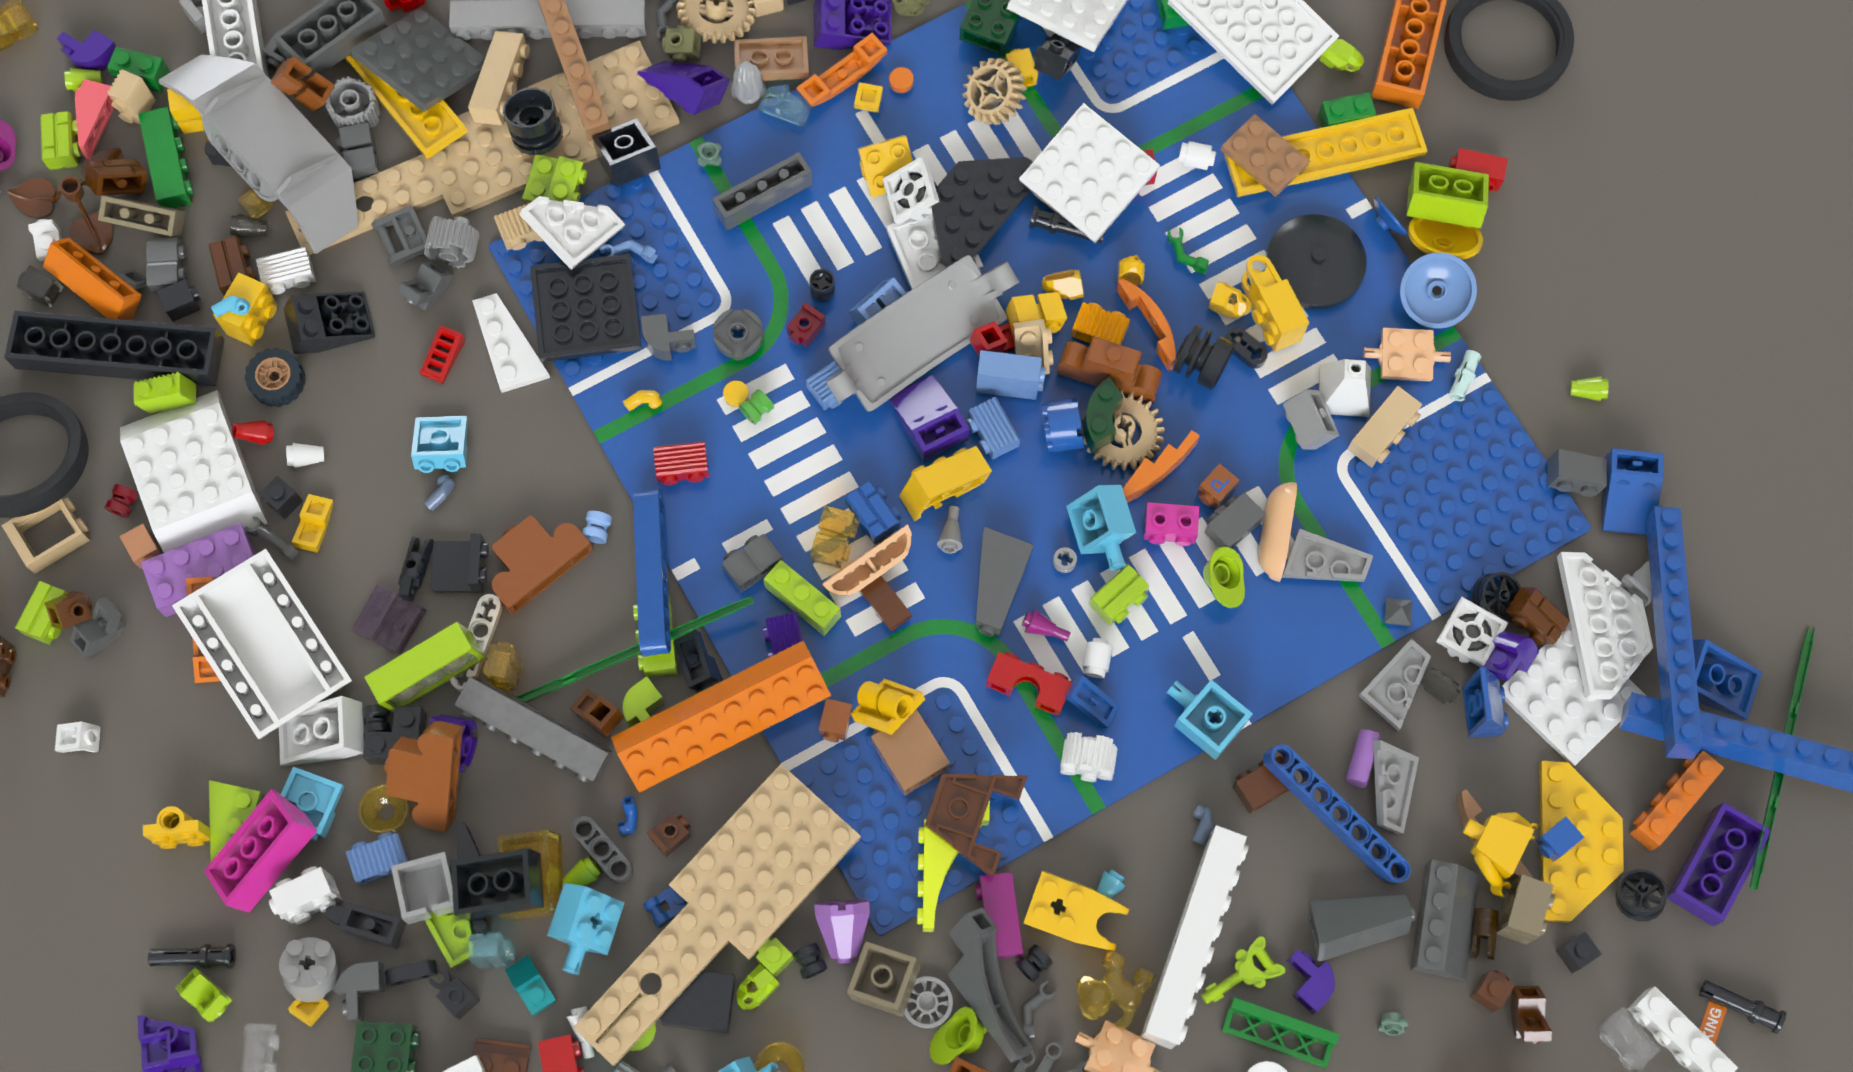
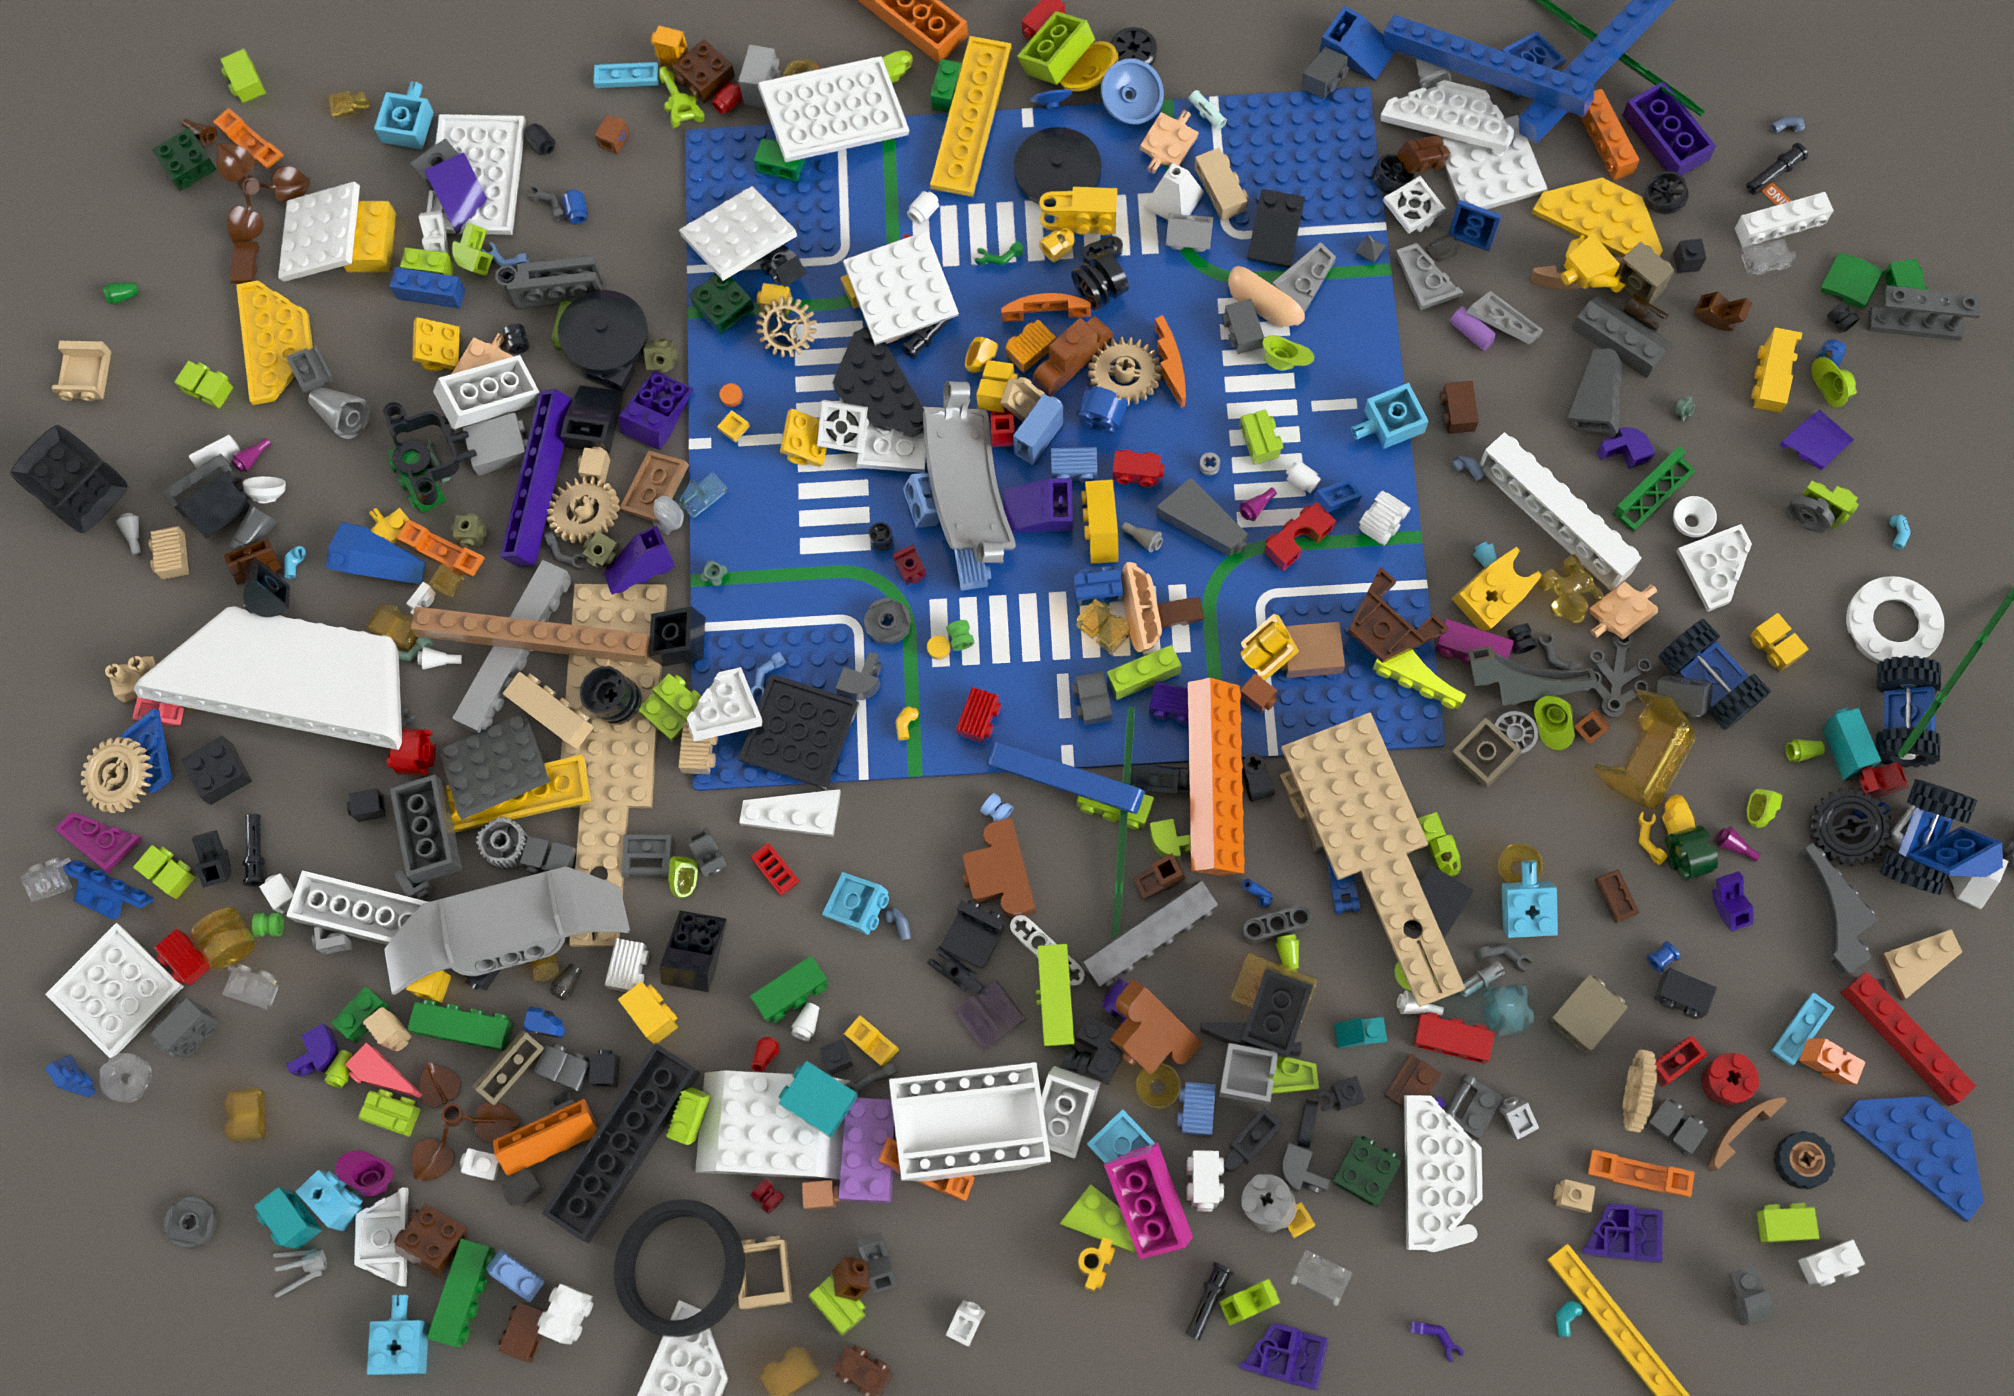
camera: 55 degrees left, 0 degrees up
reddish brown brick [85,159,147,196] -> none
reddish brown brick [208,236,256,296] -> none
medium azure arm [211,295,250,318] -> none
black wheel [245,348,306,407] -> none
dark orange piece [270,56,335,112] -> none
light grey brick [424,216,480,269] -> none
clear light blue brick [469,932,515,970] -> none
clear yellow brick [483,642,523,691] -> none
medium azure brick [547,883,624,975] -> none
reddish brown brick [647,813,691,857] -> none
dark grey brick [712,152,813,231] -> none
black wheel [792,943,828,980] -> none
orange slope [796,33,888,107] -> none
medium lavender cone [815,899,870,964] -> none
medium azure brick [1066,485,1136,571] -> none
dark green brick [1084,377,1124,454] -> none
yellow rock [1117,255,1145,286] -> none
dark pink brick [1143,502,1199,546] -> none
dark orange brick [1197,464,1239,510] -> none
lime piece [1201,936,1286,1004] -> none
medium nougat plate [1221,114,1310,197] -> none
blue beam [1263,744,1411,884] -> none
reddish brown brick [1470,970,1515,1012] -> none
dark purple brick [1484,631,1539,681] -> none
blue brick [1536,817,1584,862] -> none
lime cone [1570,376,1608,401] -> none
none -> blue rock [524,1007,566,1038]
none -> lime rock [668,856,698,898]
none -> green brick [750,955,830,1024]
none -> teal brick [778,1061,858,1138]
none -> black wheel [1111,27,1157,66]
none -> red brick [1113,449,1165,487]
none -> black piece [1242,753,1275,802]
none -> black slope [1247,189,1305,268]
none -> sand blue arm [1770,116,1805,134]

